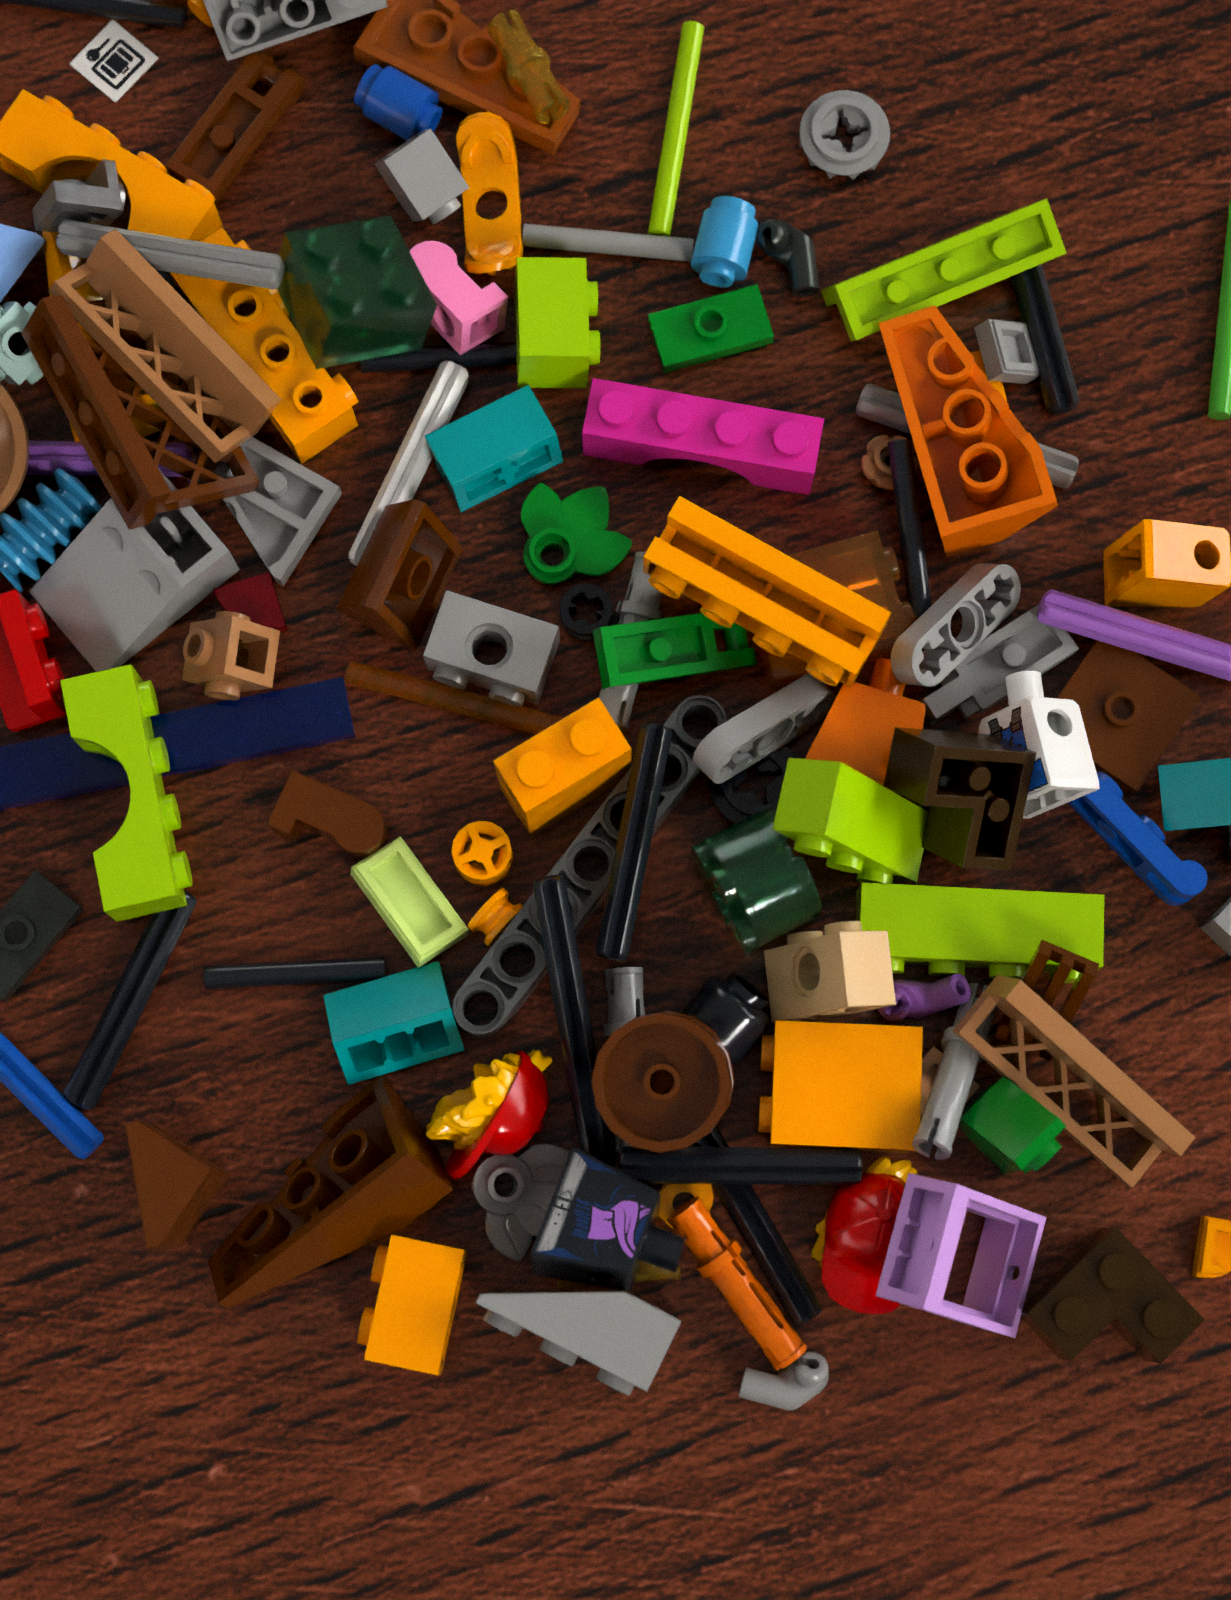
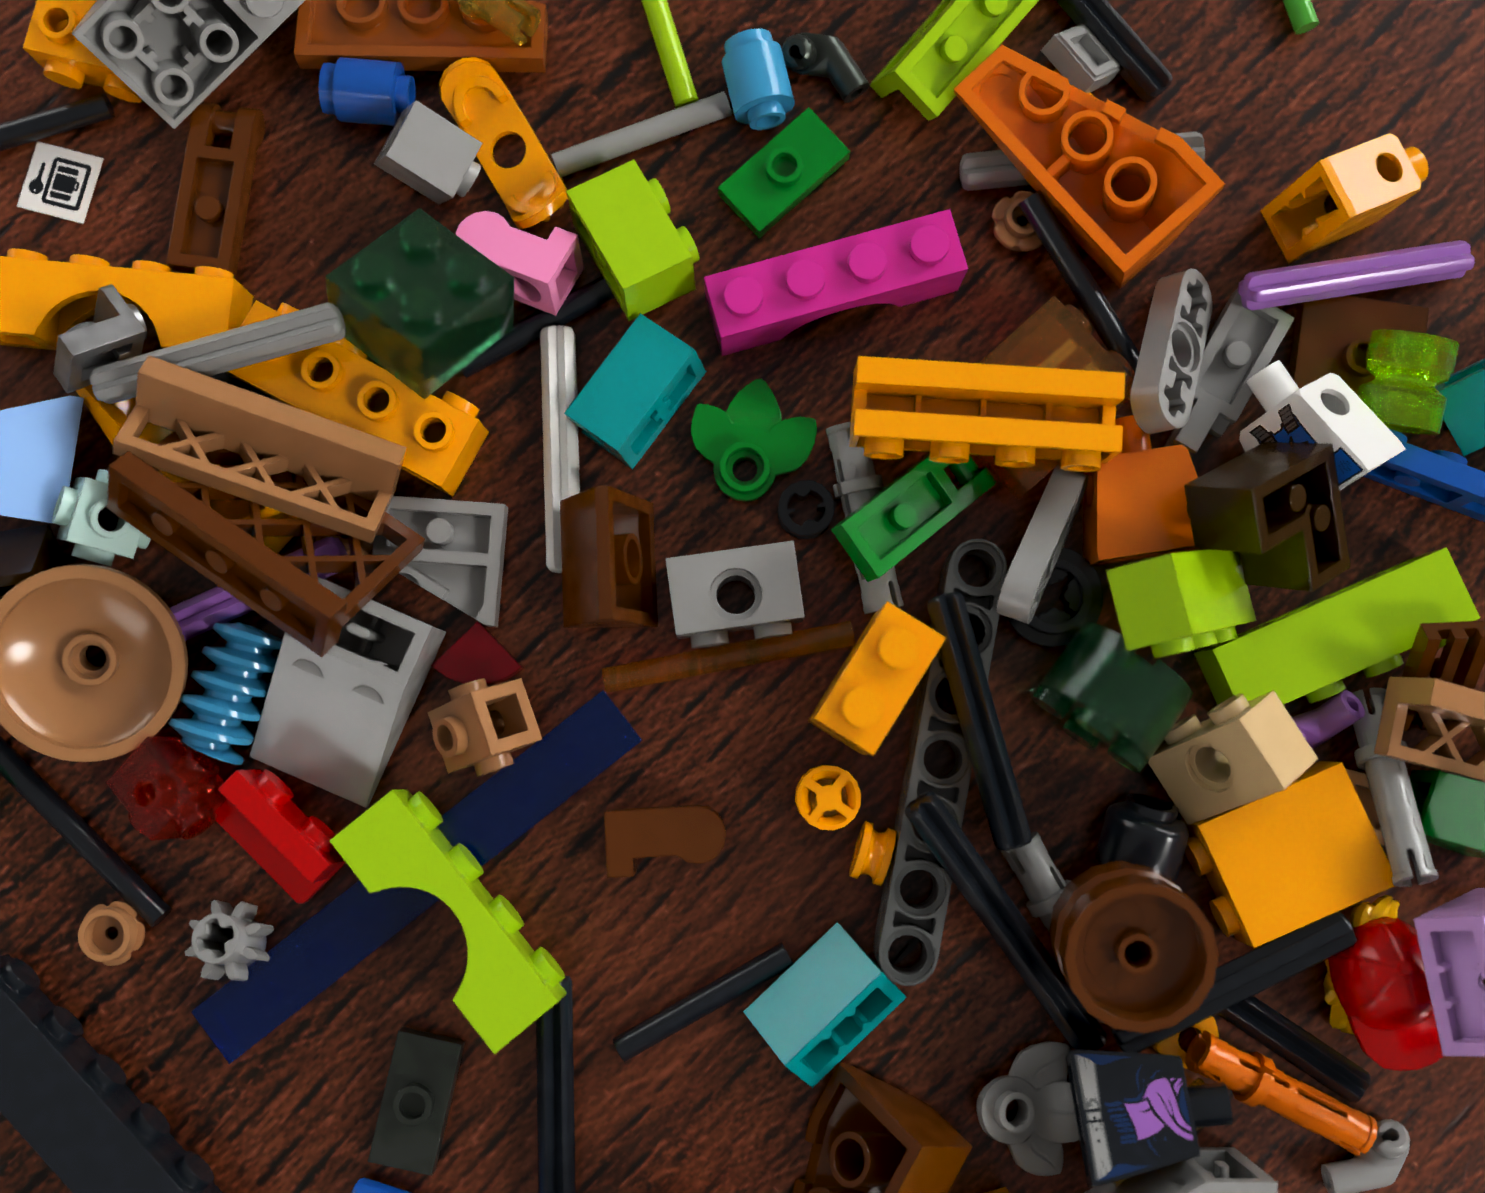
camera: 30 degrees left, 5 degrees up
yellowish green tile [350,836,469,968] -> none
hair [426,1049,553,1180] -> none
none -> clear neon green wheel [1357,329,1460,435]

